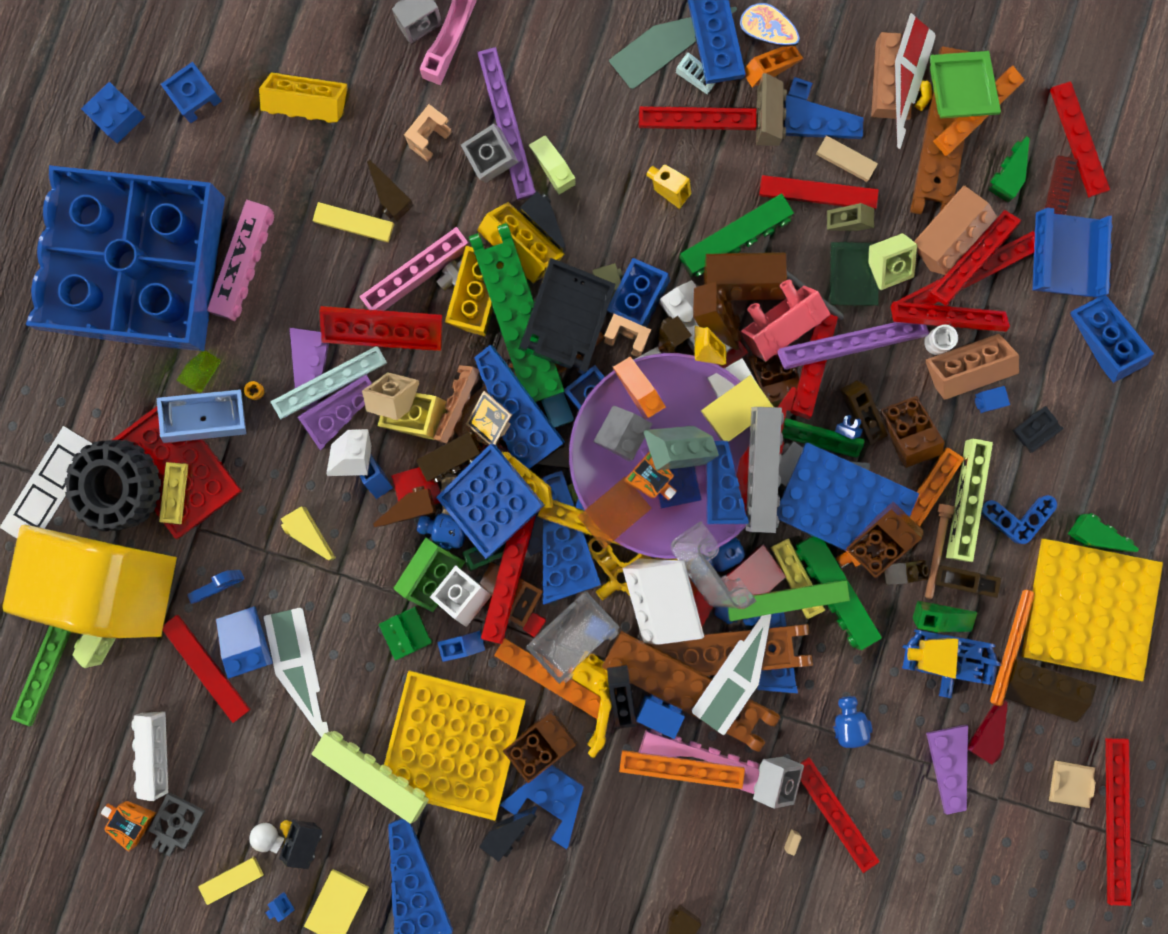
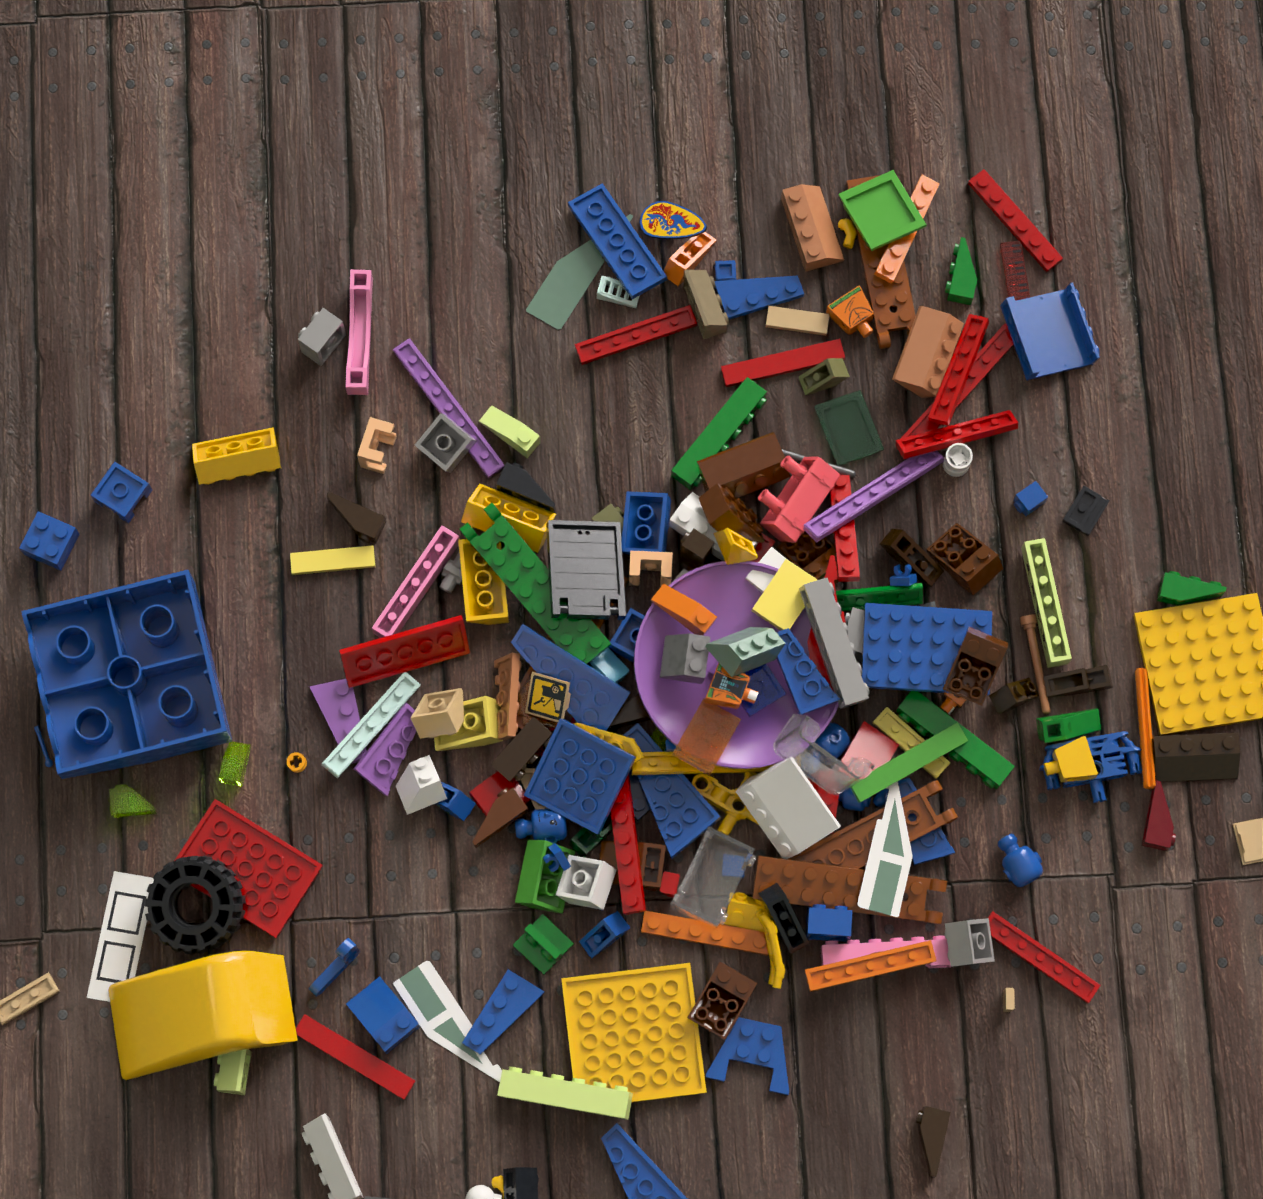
camera: 25 degrees left, 10 degrees down
bright green tile [11,626,71,726] -> none
light blue piece [157,390,246,443] -> none
light yellow tile [159,462,188,524] -> none
bright pink brick [207,199,274,322] -> none
light yellow slope [281,506,336,560] -> none
black slope [479,806,537,862] -> none
yellow torso [647,165,691,209] -> none
yellowish green slope [868,233,917,290] -> none
white sticker [895,13,935,149] -> none
orange plate [910,447,965,527] -> none
nougat slope [926,334,1019,400] -> none
medium lavender wing [926,725,968,814] -> none
blue beam [981,495,1057,544] -> none
blue slope [1070,295,1154,383] -> none
none -> clear neon green slope [109,784,156,818]
none -> blue wing [462,969,545,1055]
none -> blue tile [543,843,571,872]
none -> orange torso [826,286,874,338]

